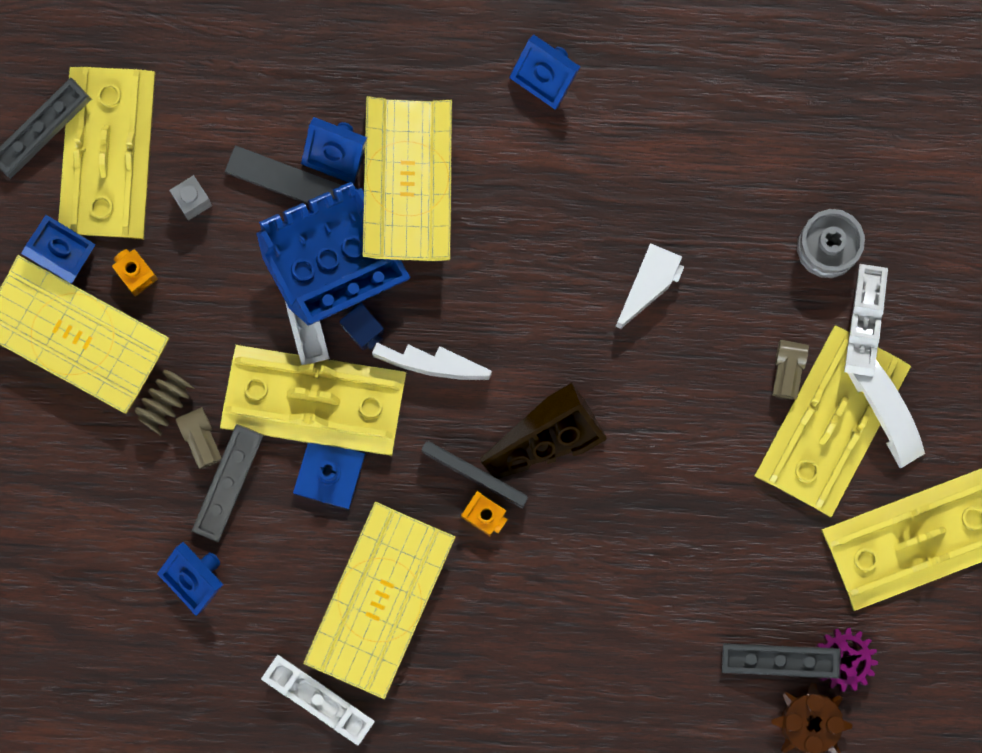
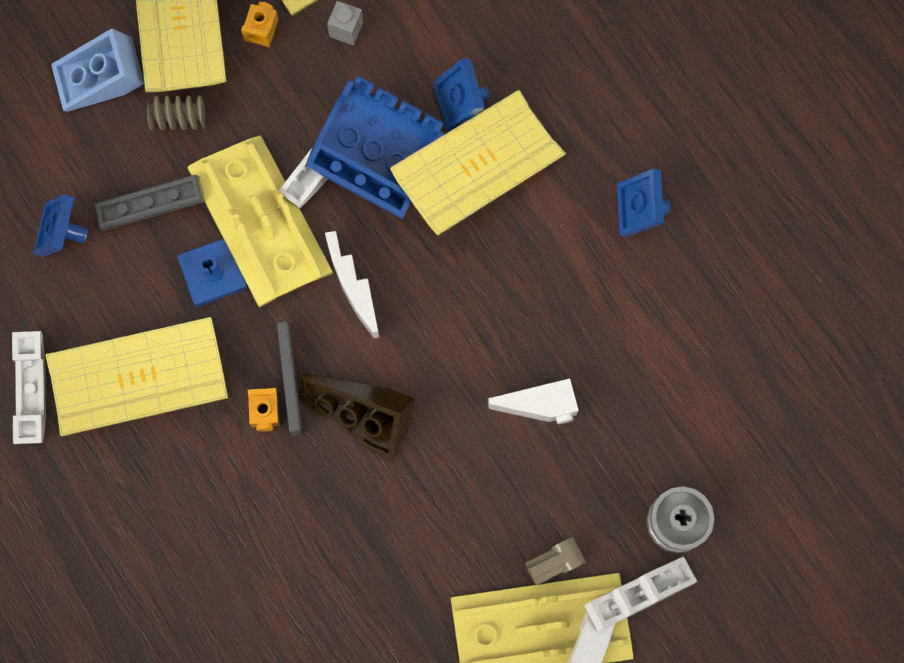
camera: 55 degrees right, 5 degrees down
dark tan piece [176,407,222,469] -> none
dark grey tile [225,145,342,204] -> none
dark blue brick [339,303,385,351] -> none
none -> light blue slope [51,29,145,112]

